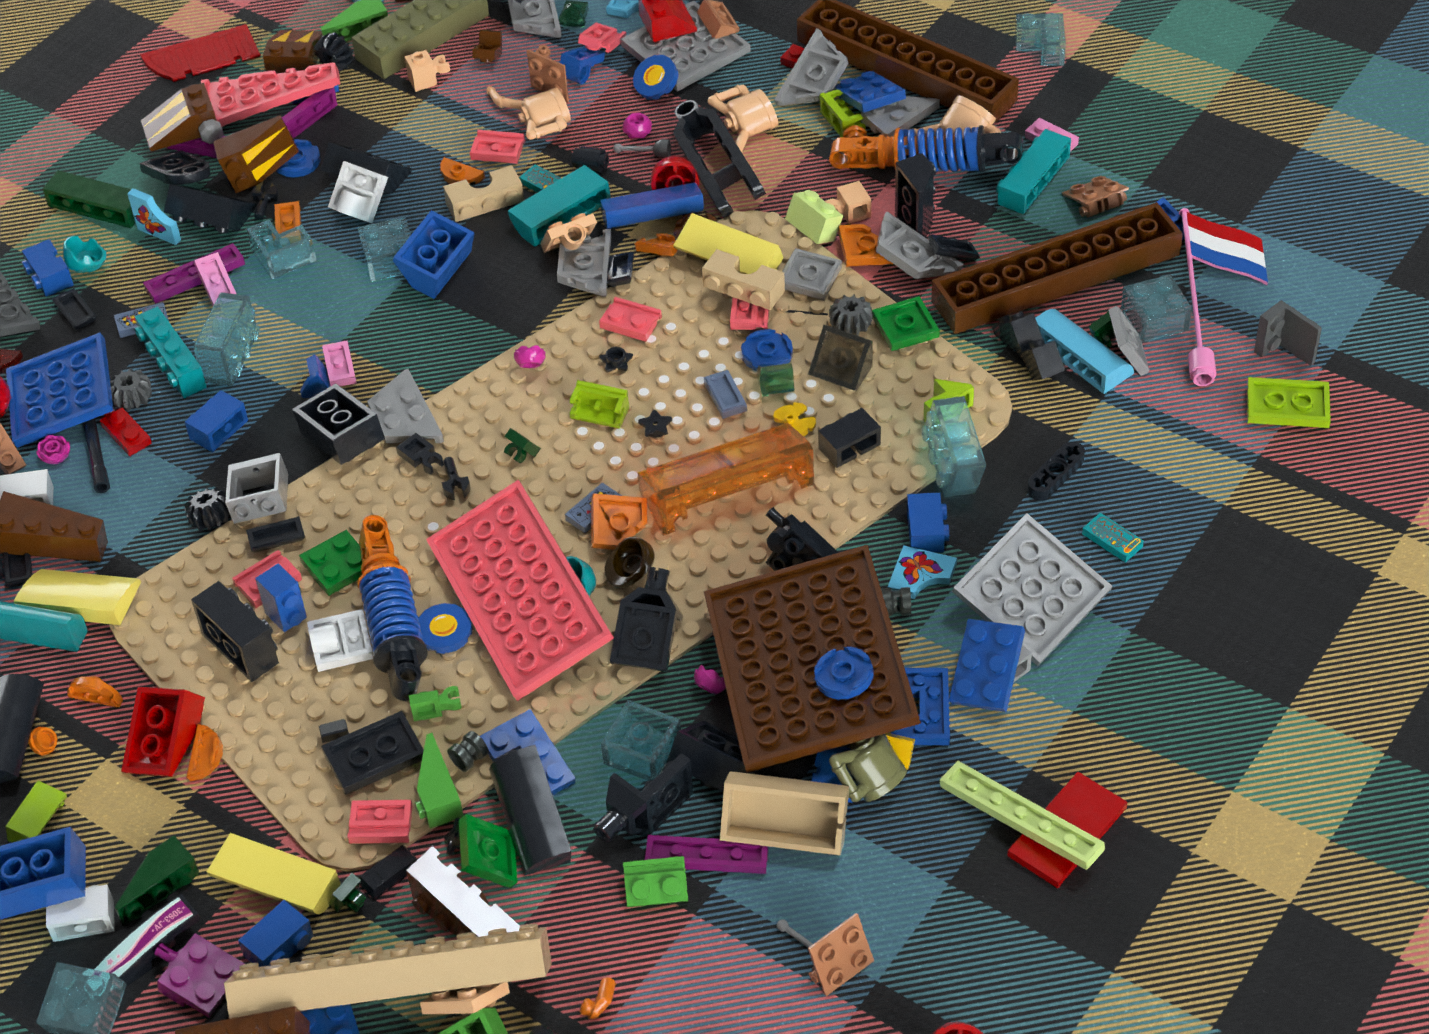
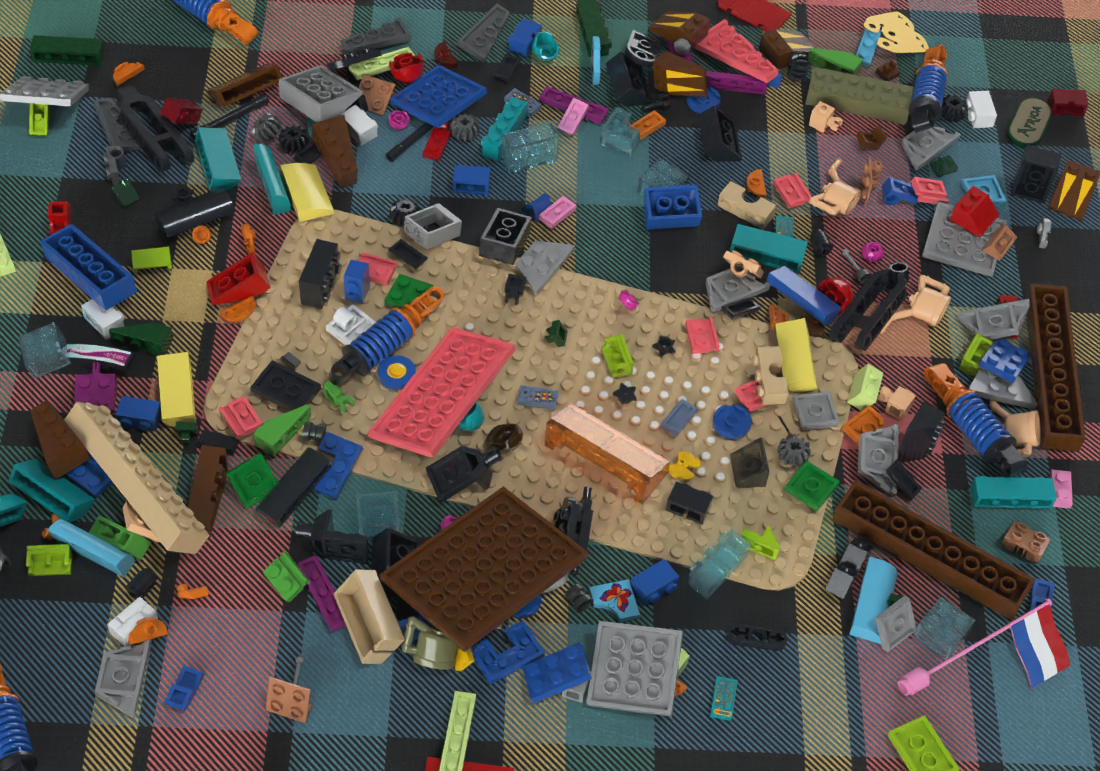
camera: 50 degrees right, 5 degrees up
white plate [328,161,388,223] -> none
black bar [441,457,471,500] -> none
orange plate [591,493,647,550] -> none
blue tile [633,55,679,100] -> none
clear green tile [756,363,795,397] -> none
blue tile [814,647,874,700] -> none
orange plate [843,125,867,138] -> none
dark grey bracket [1254,300,1322,366] -> none

